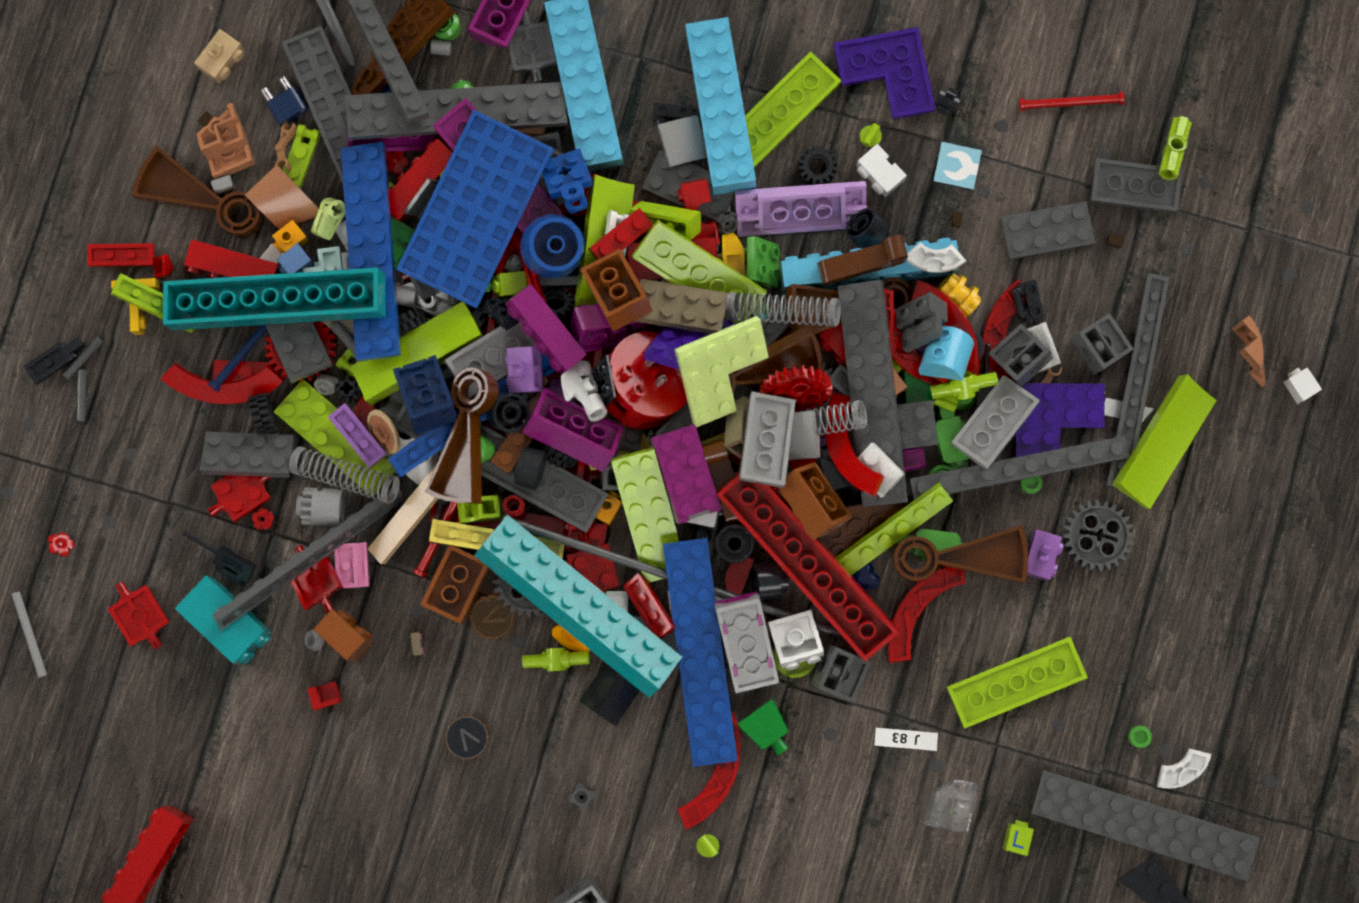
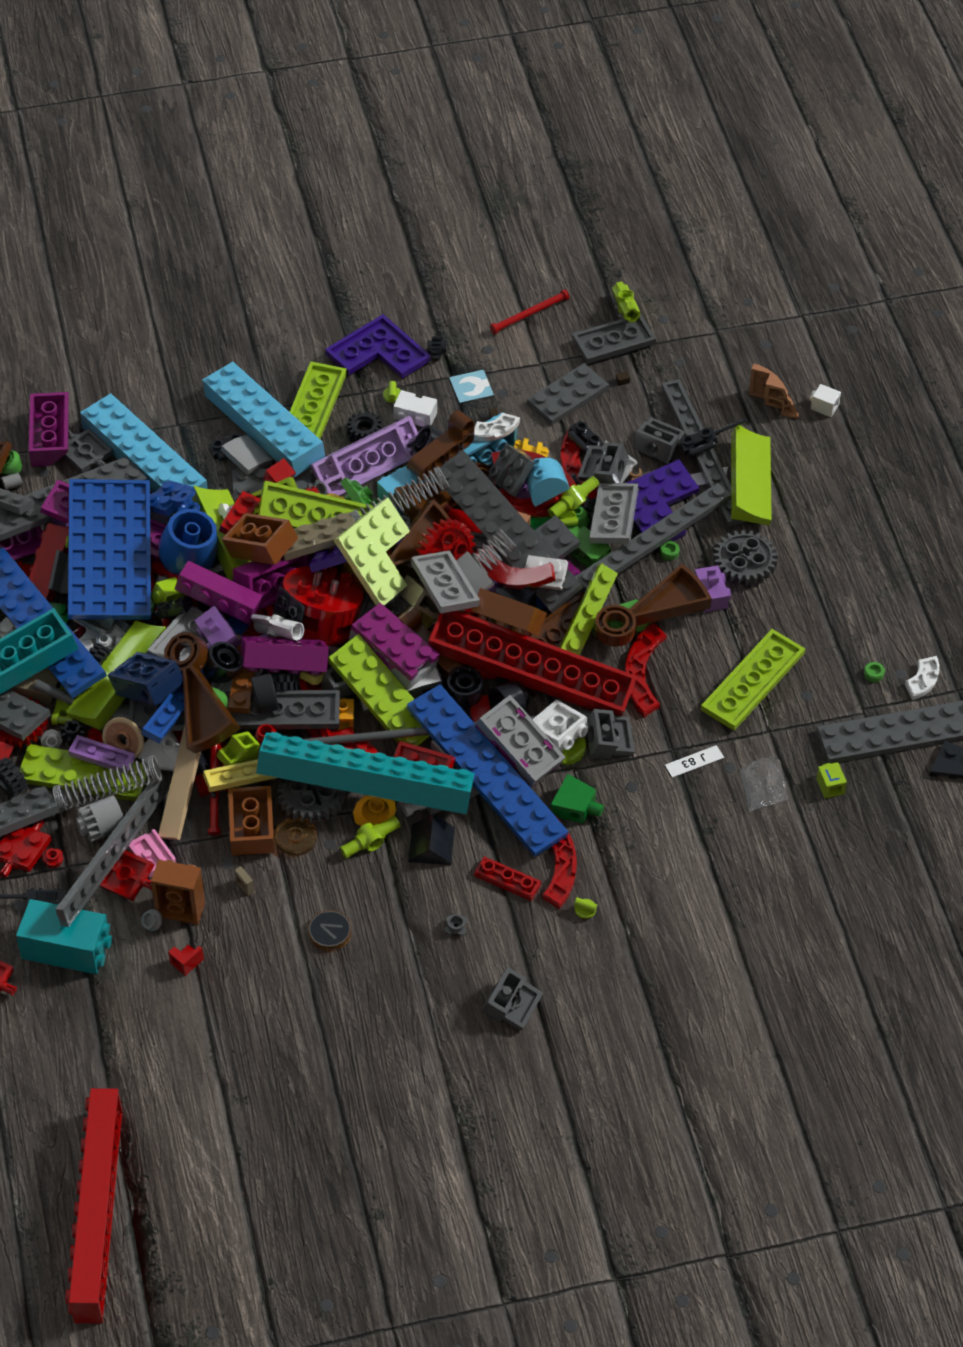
camera: 30 degrees left, 30 degrees down
none -> red tile [474,856,541,902]
none -> black piece [679,418,748,457]

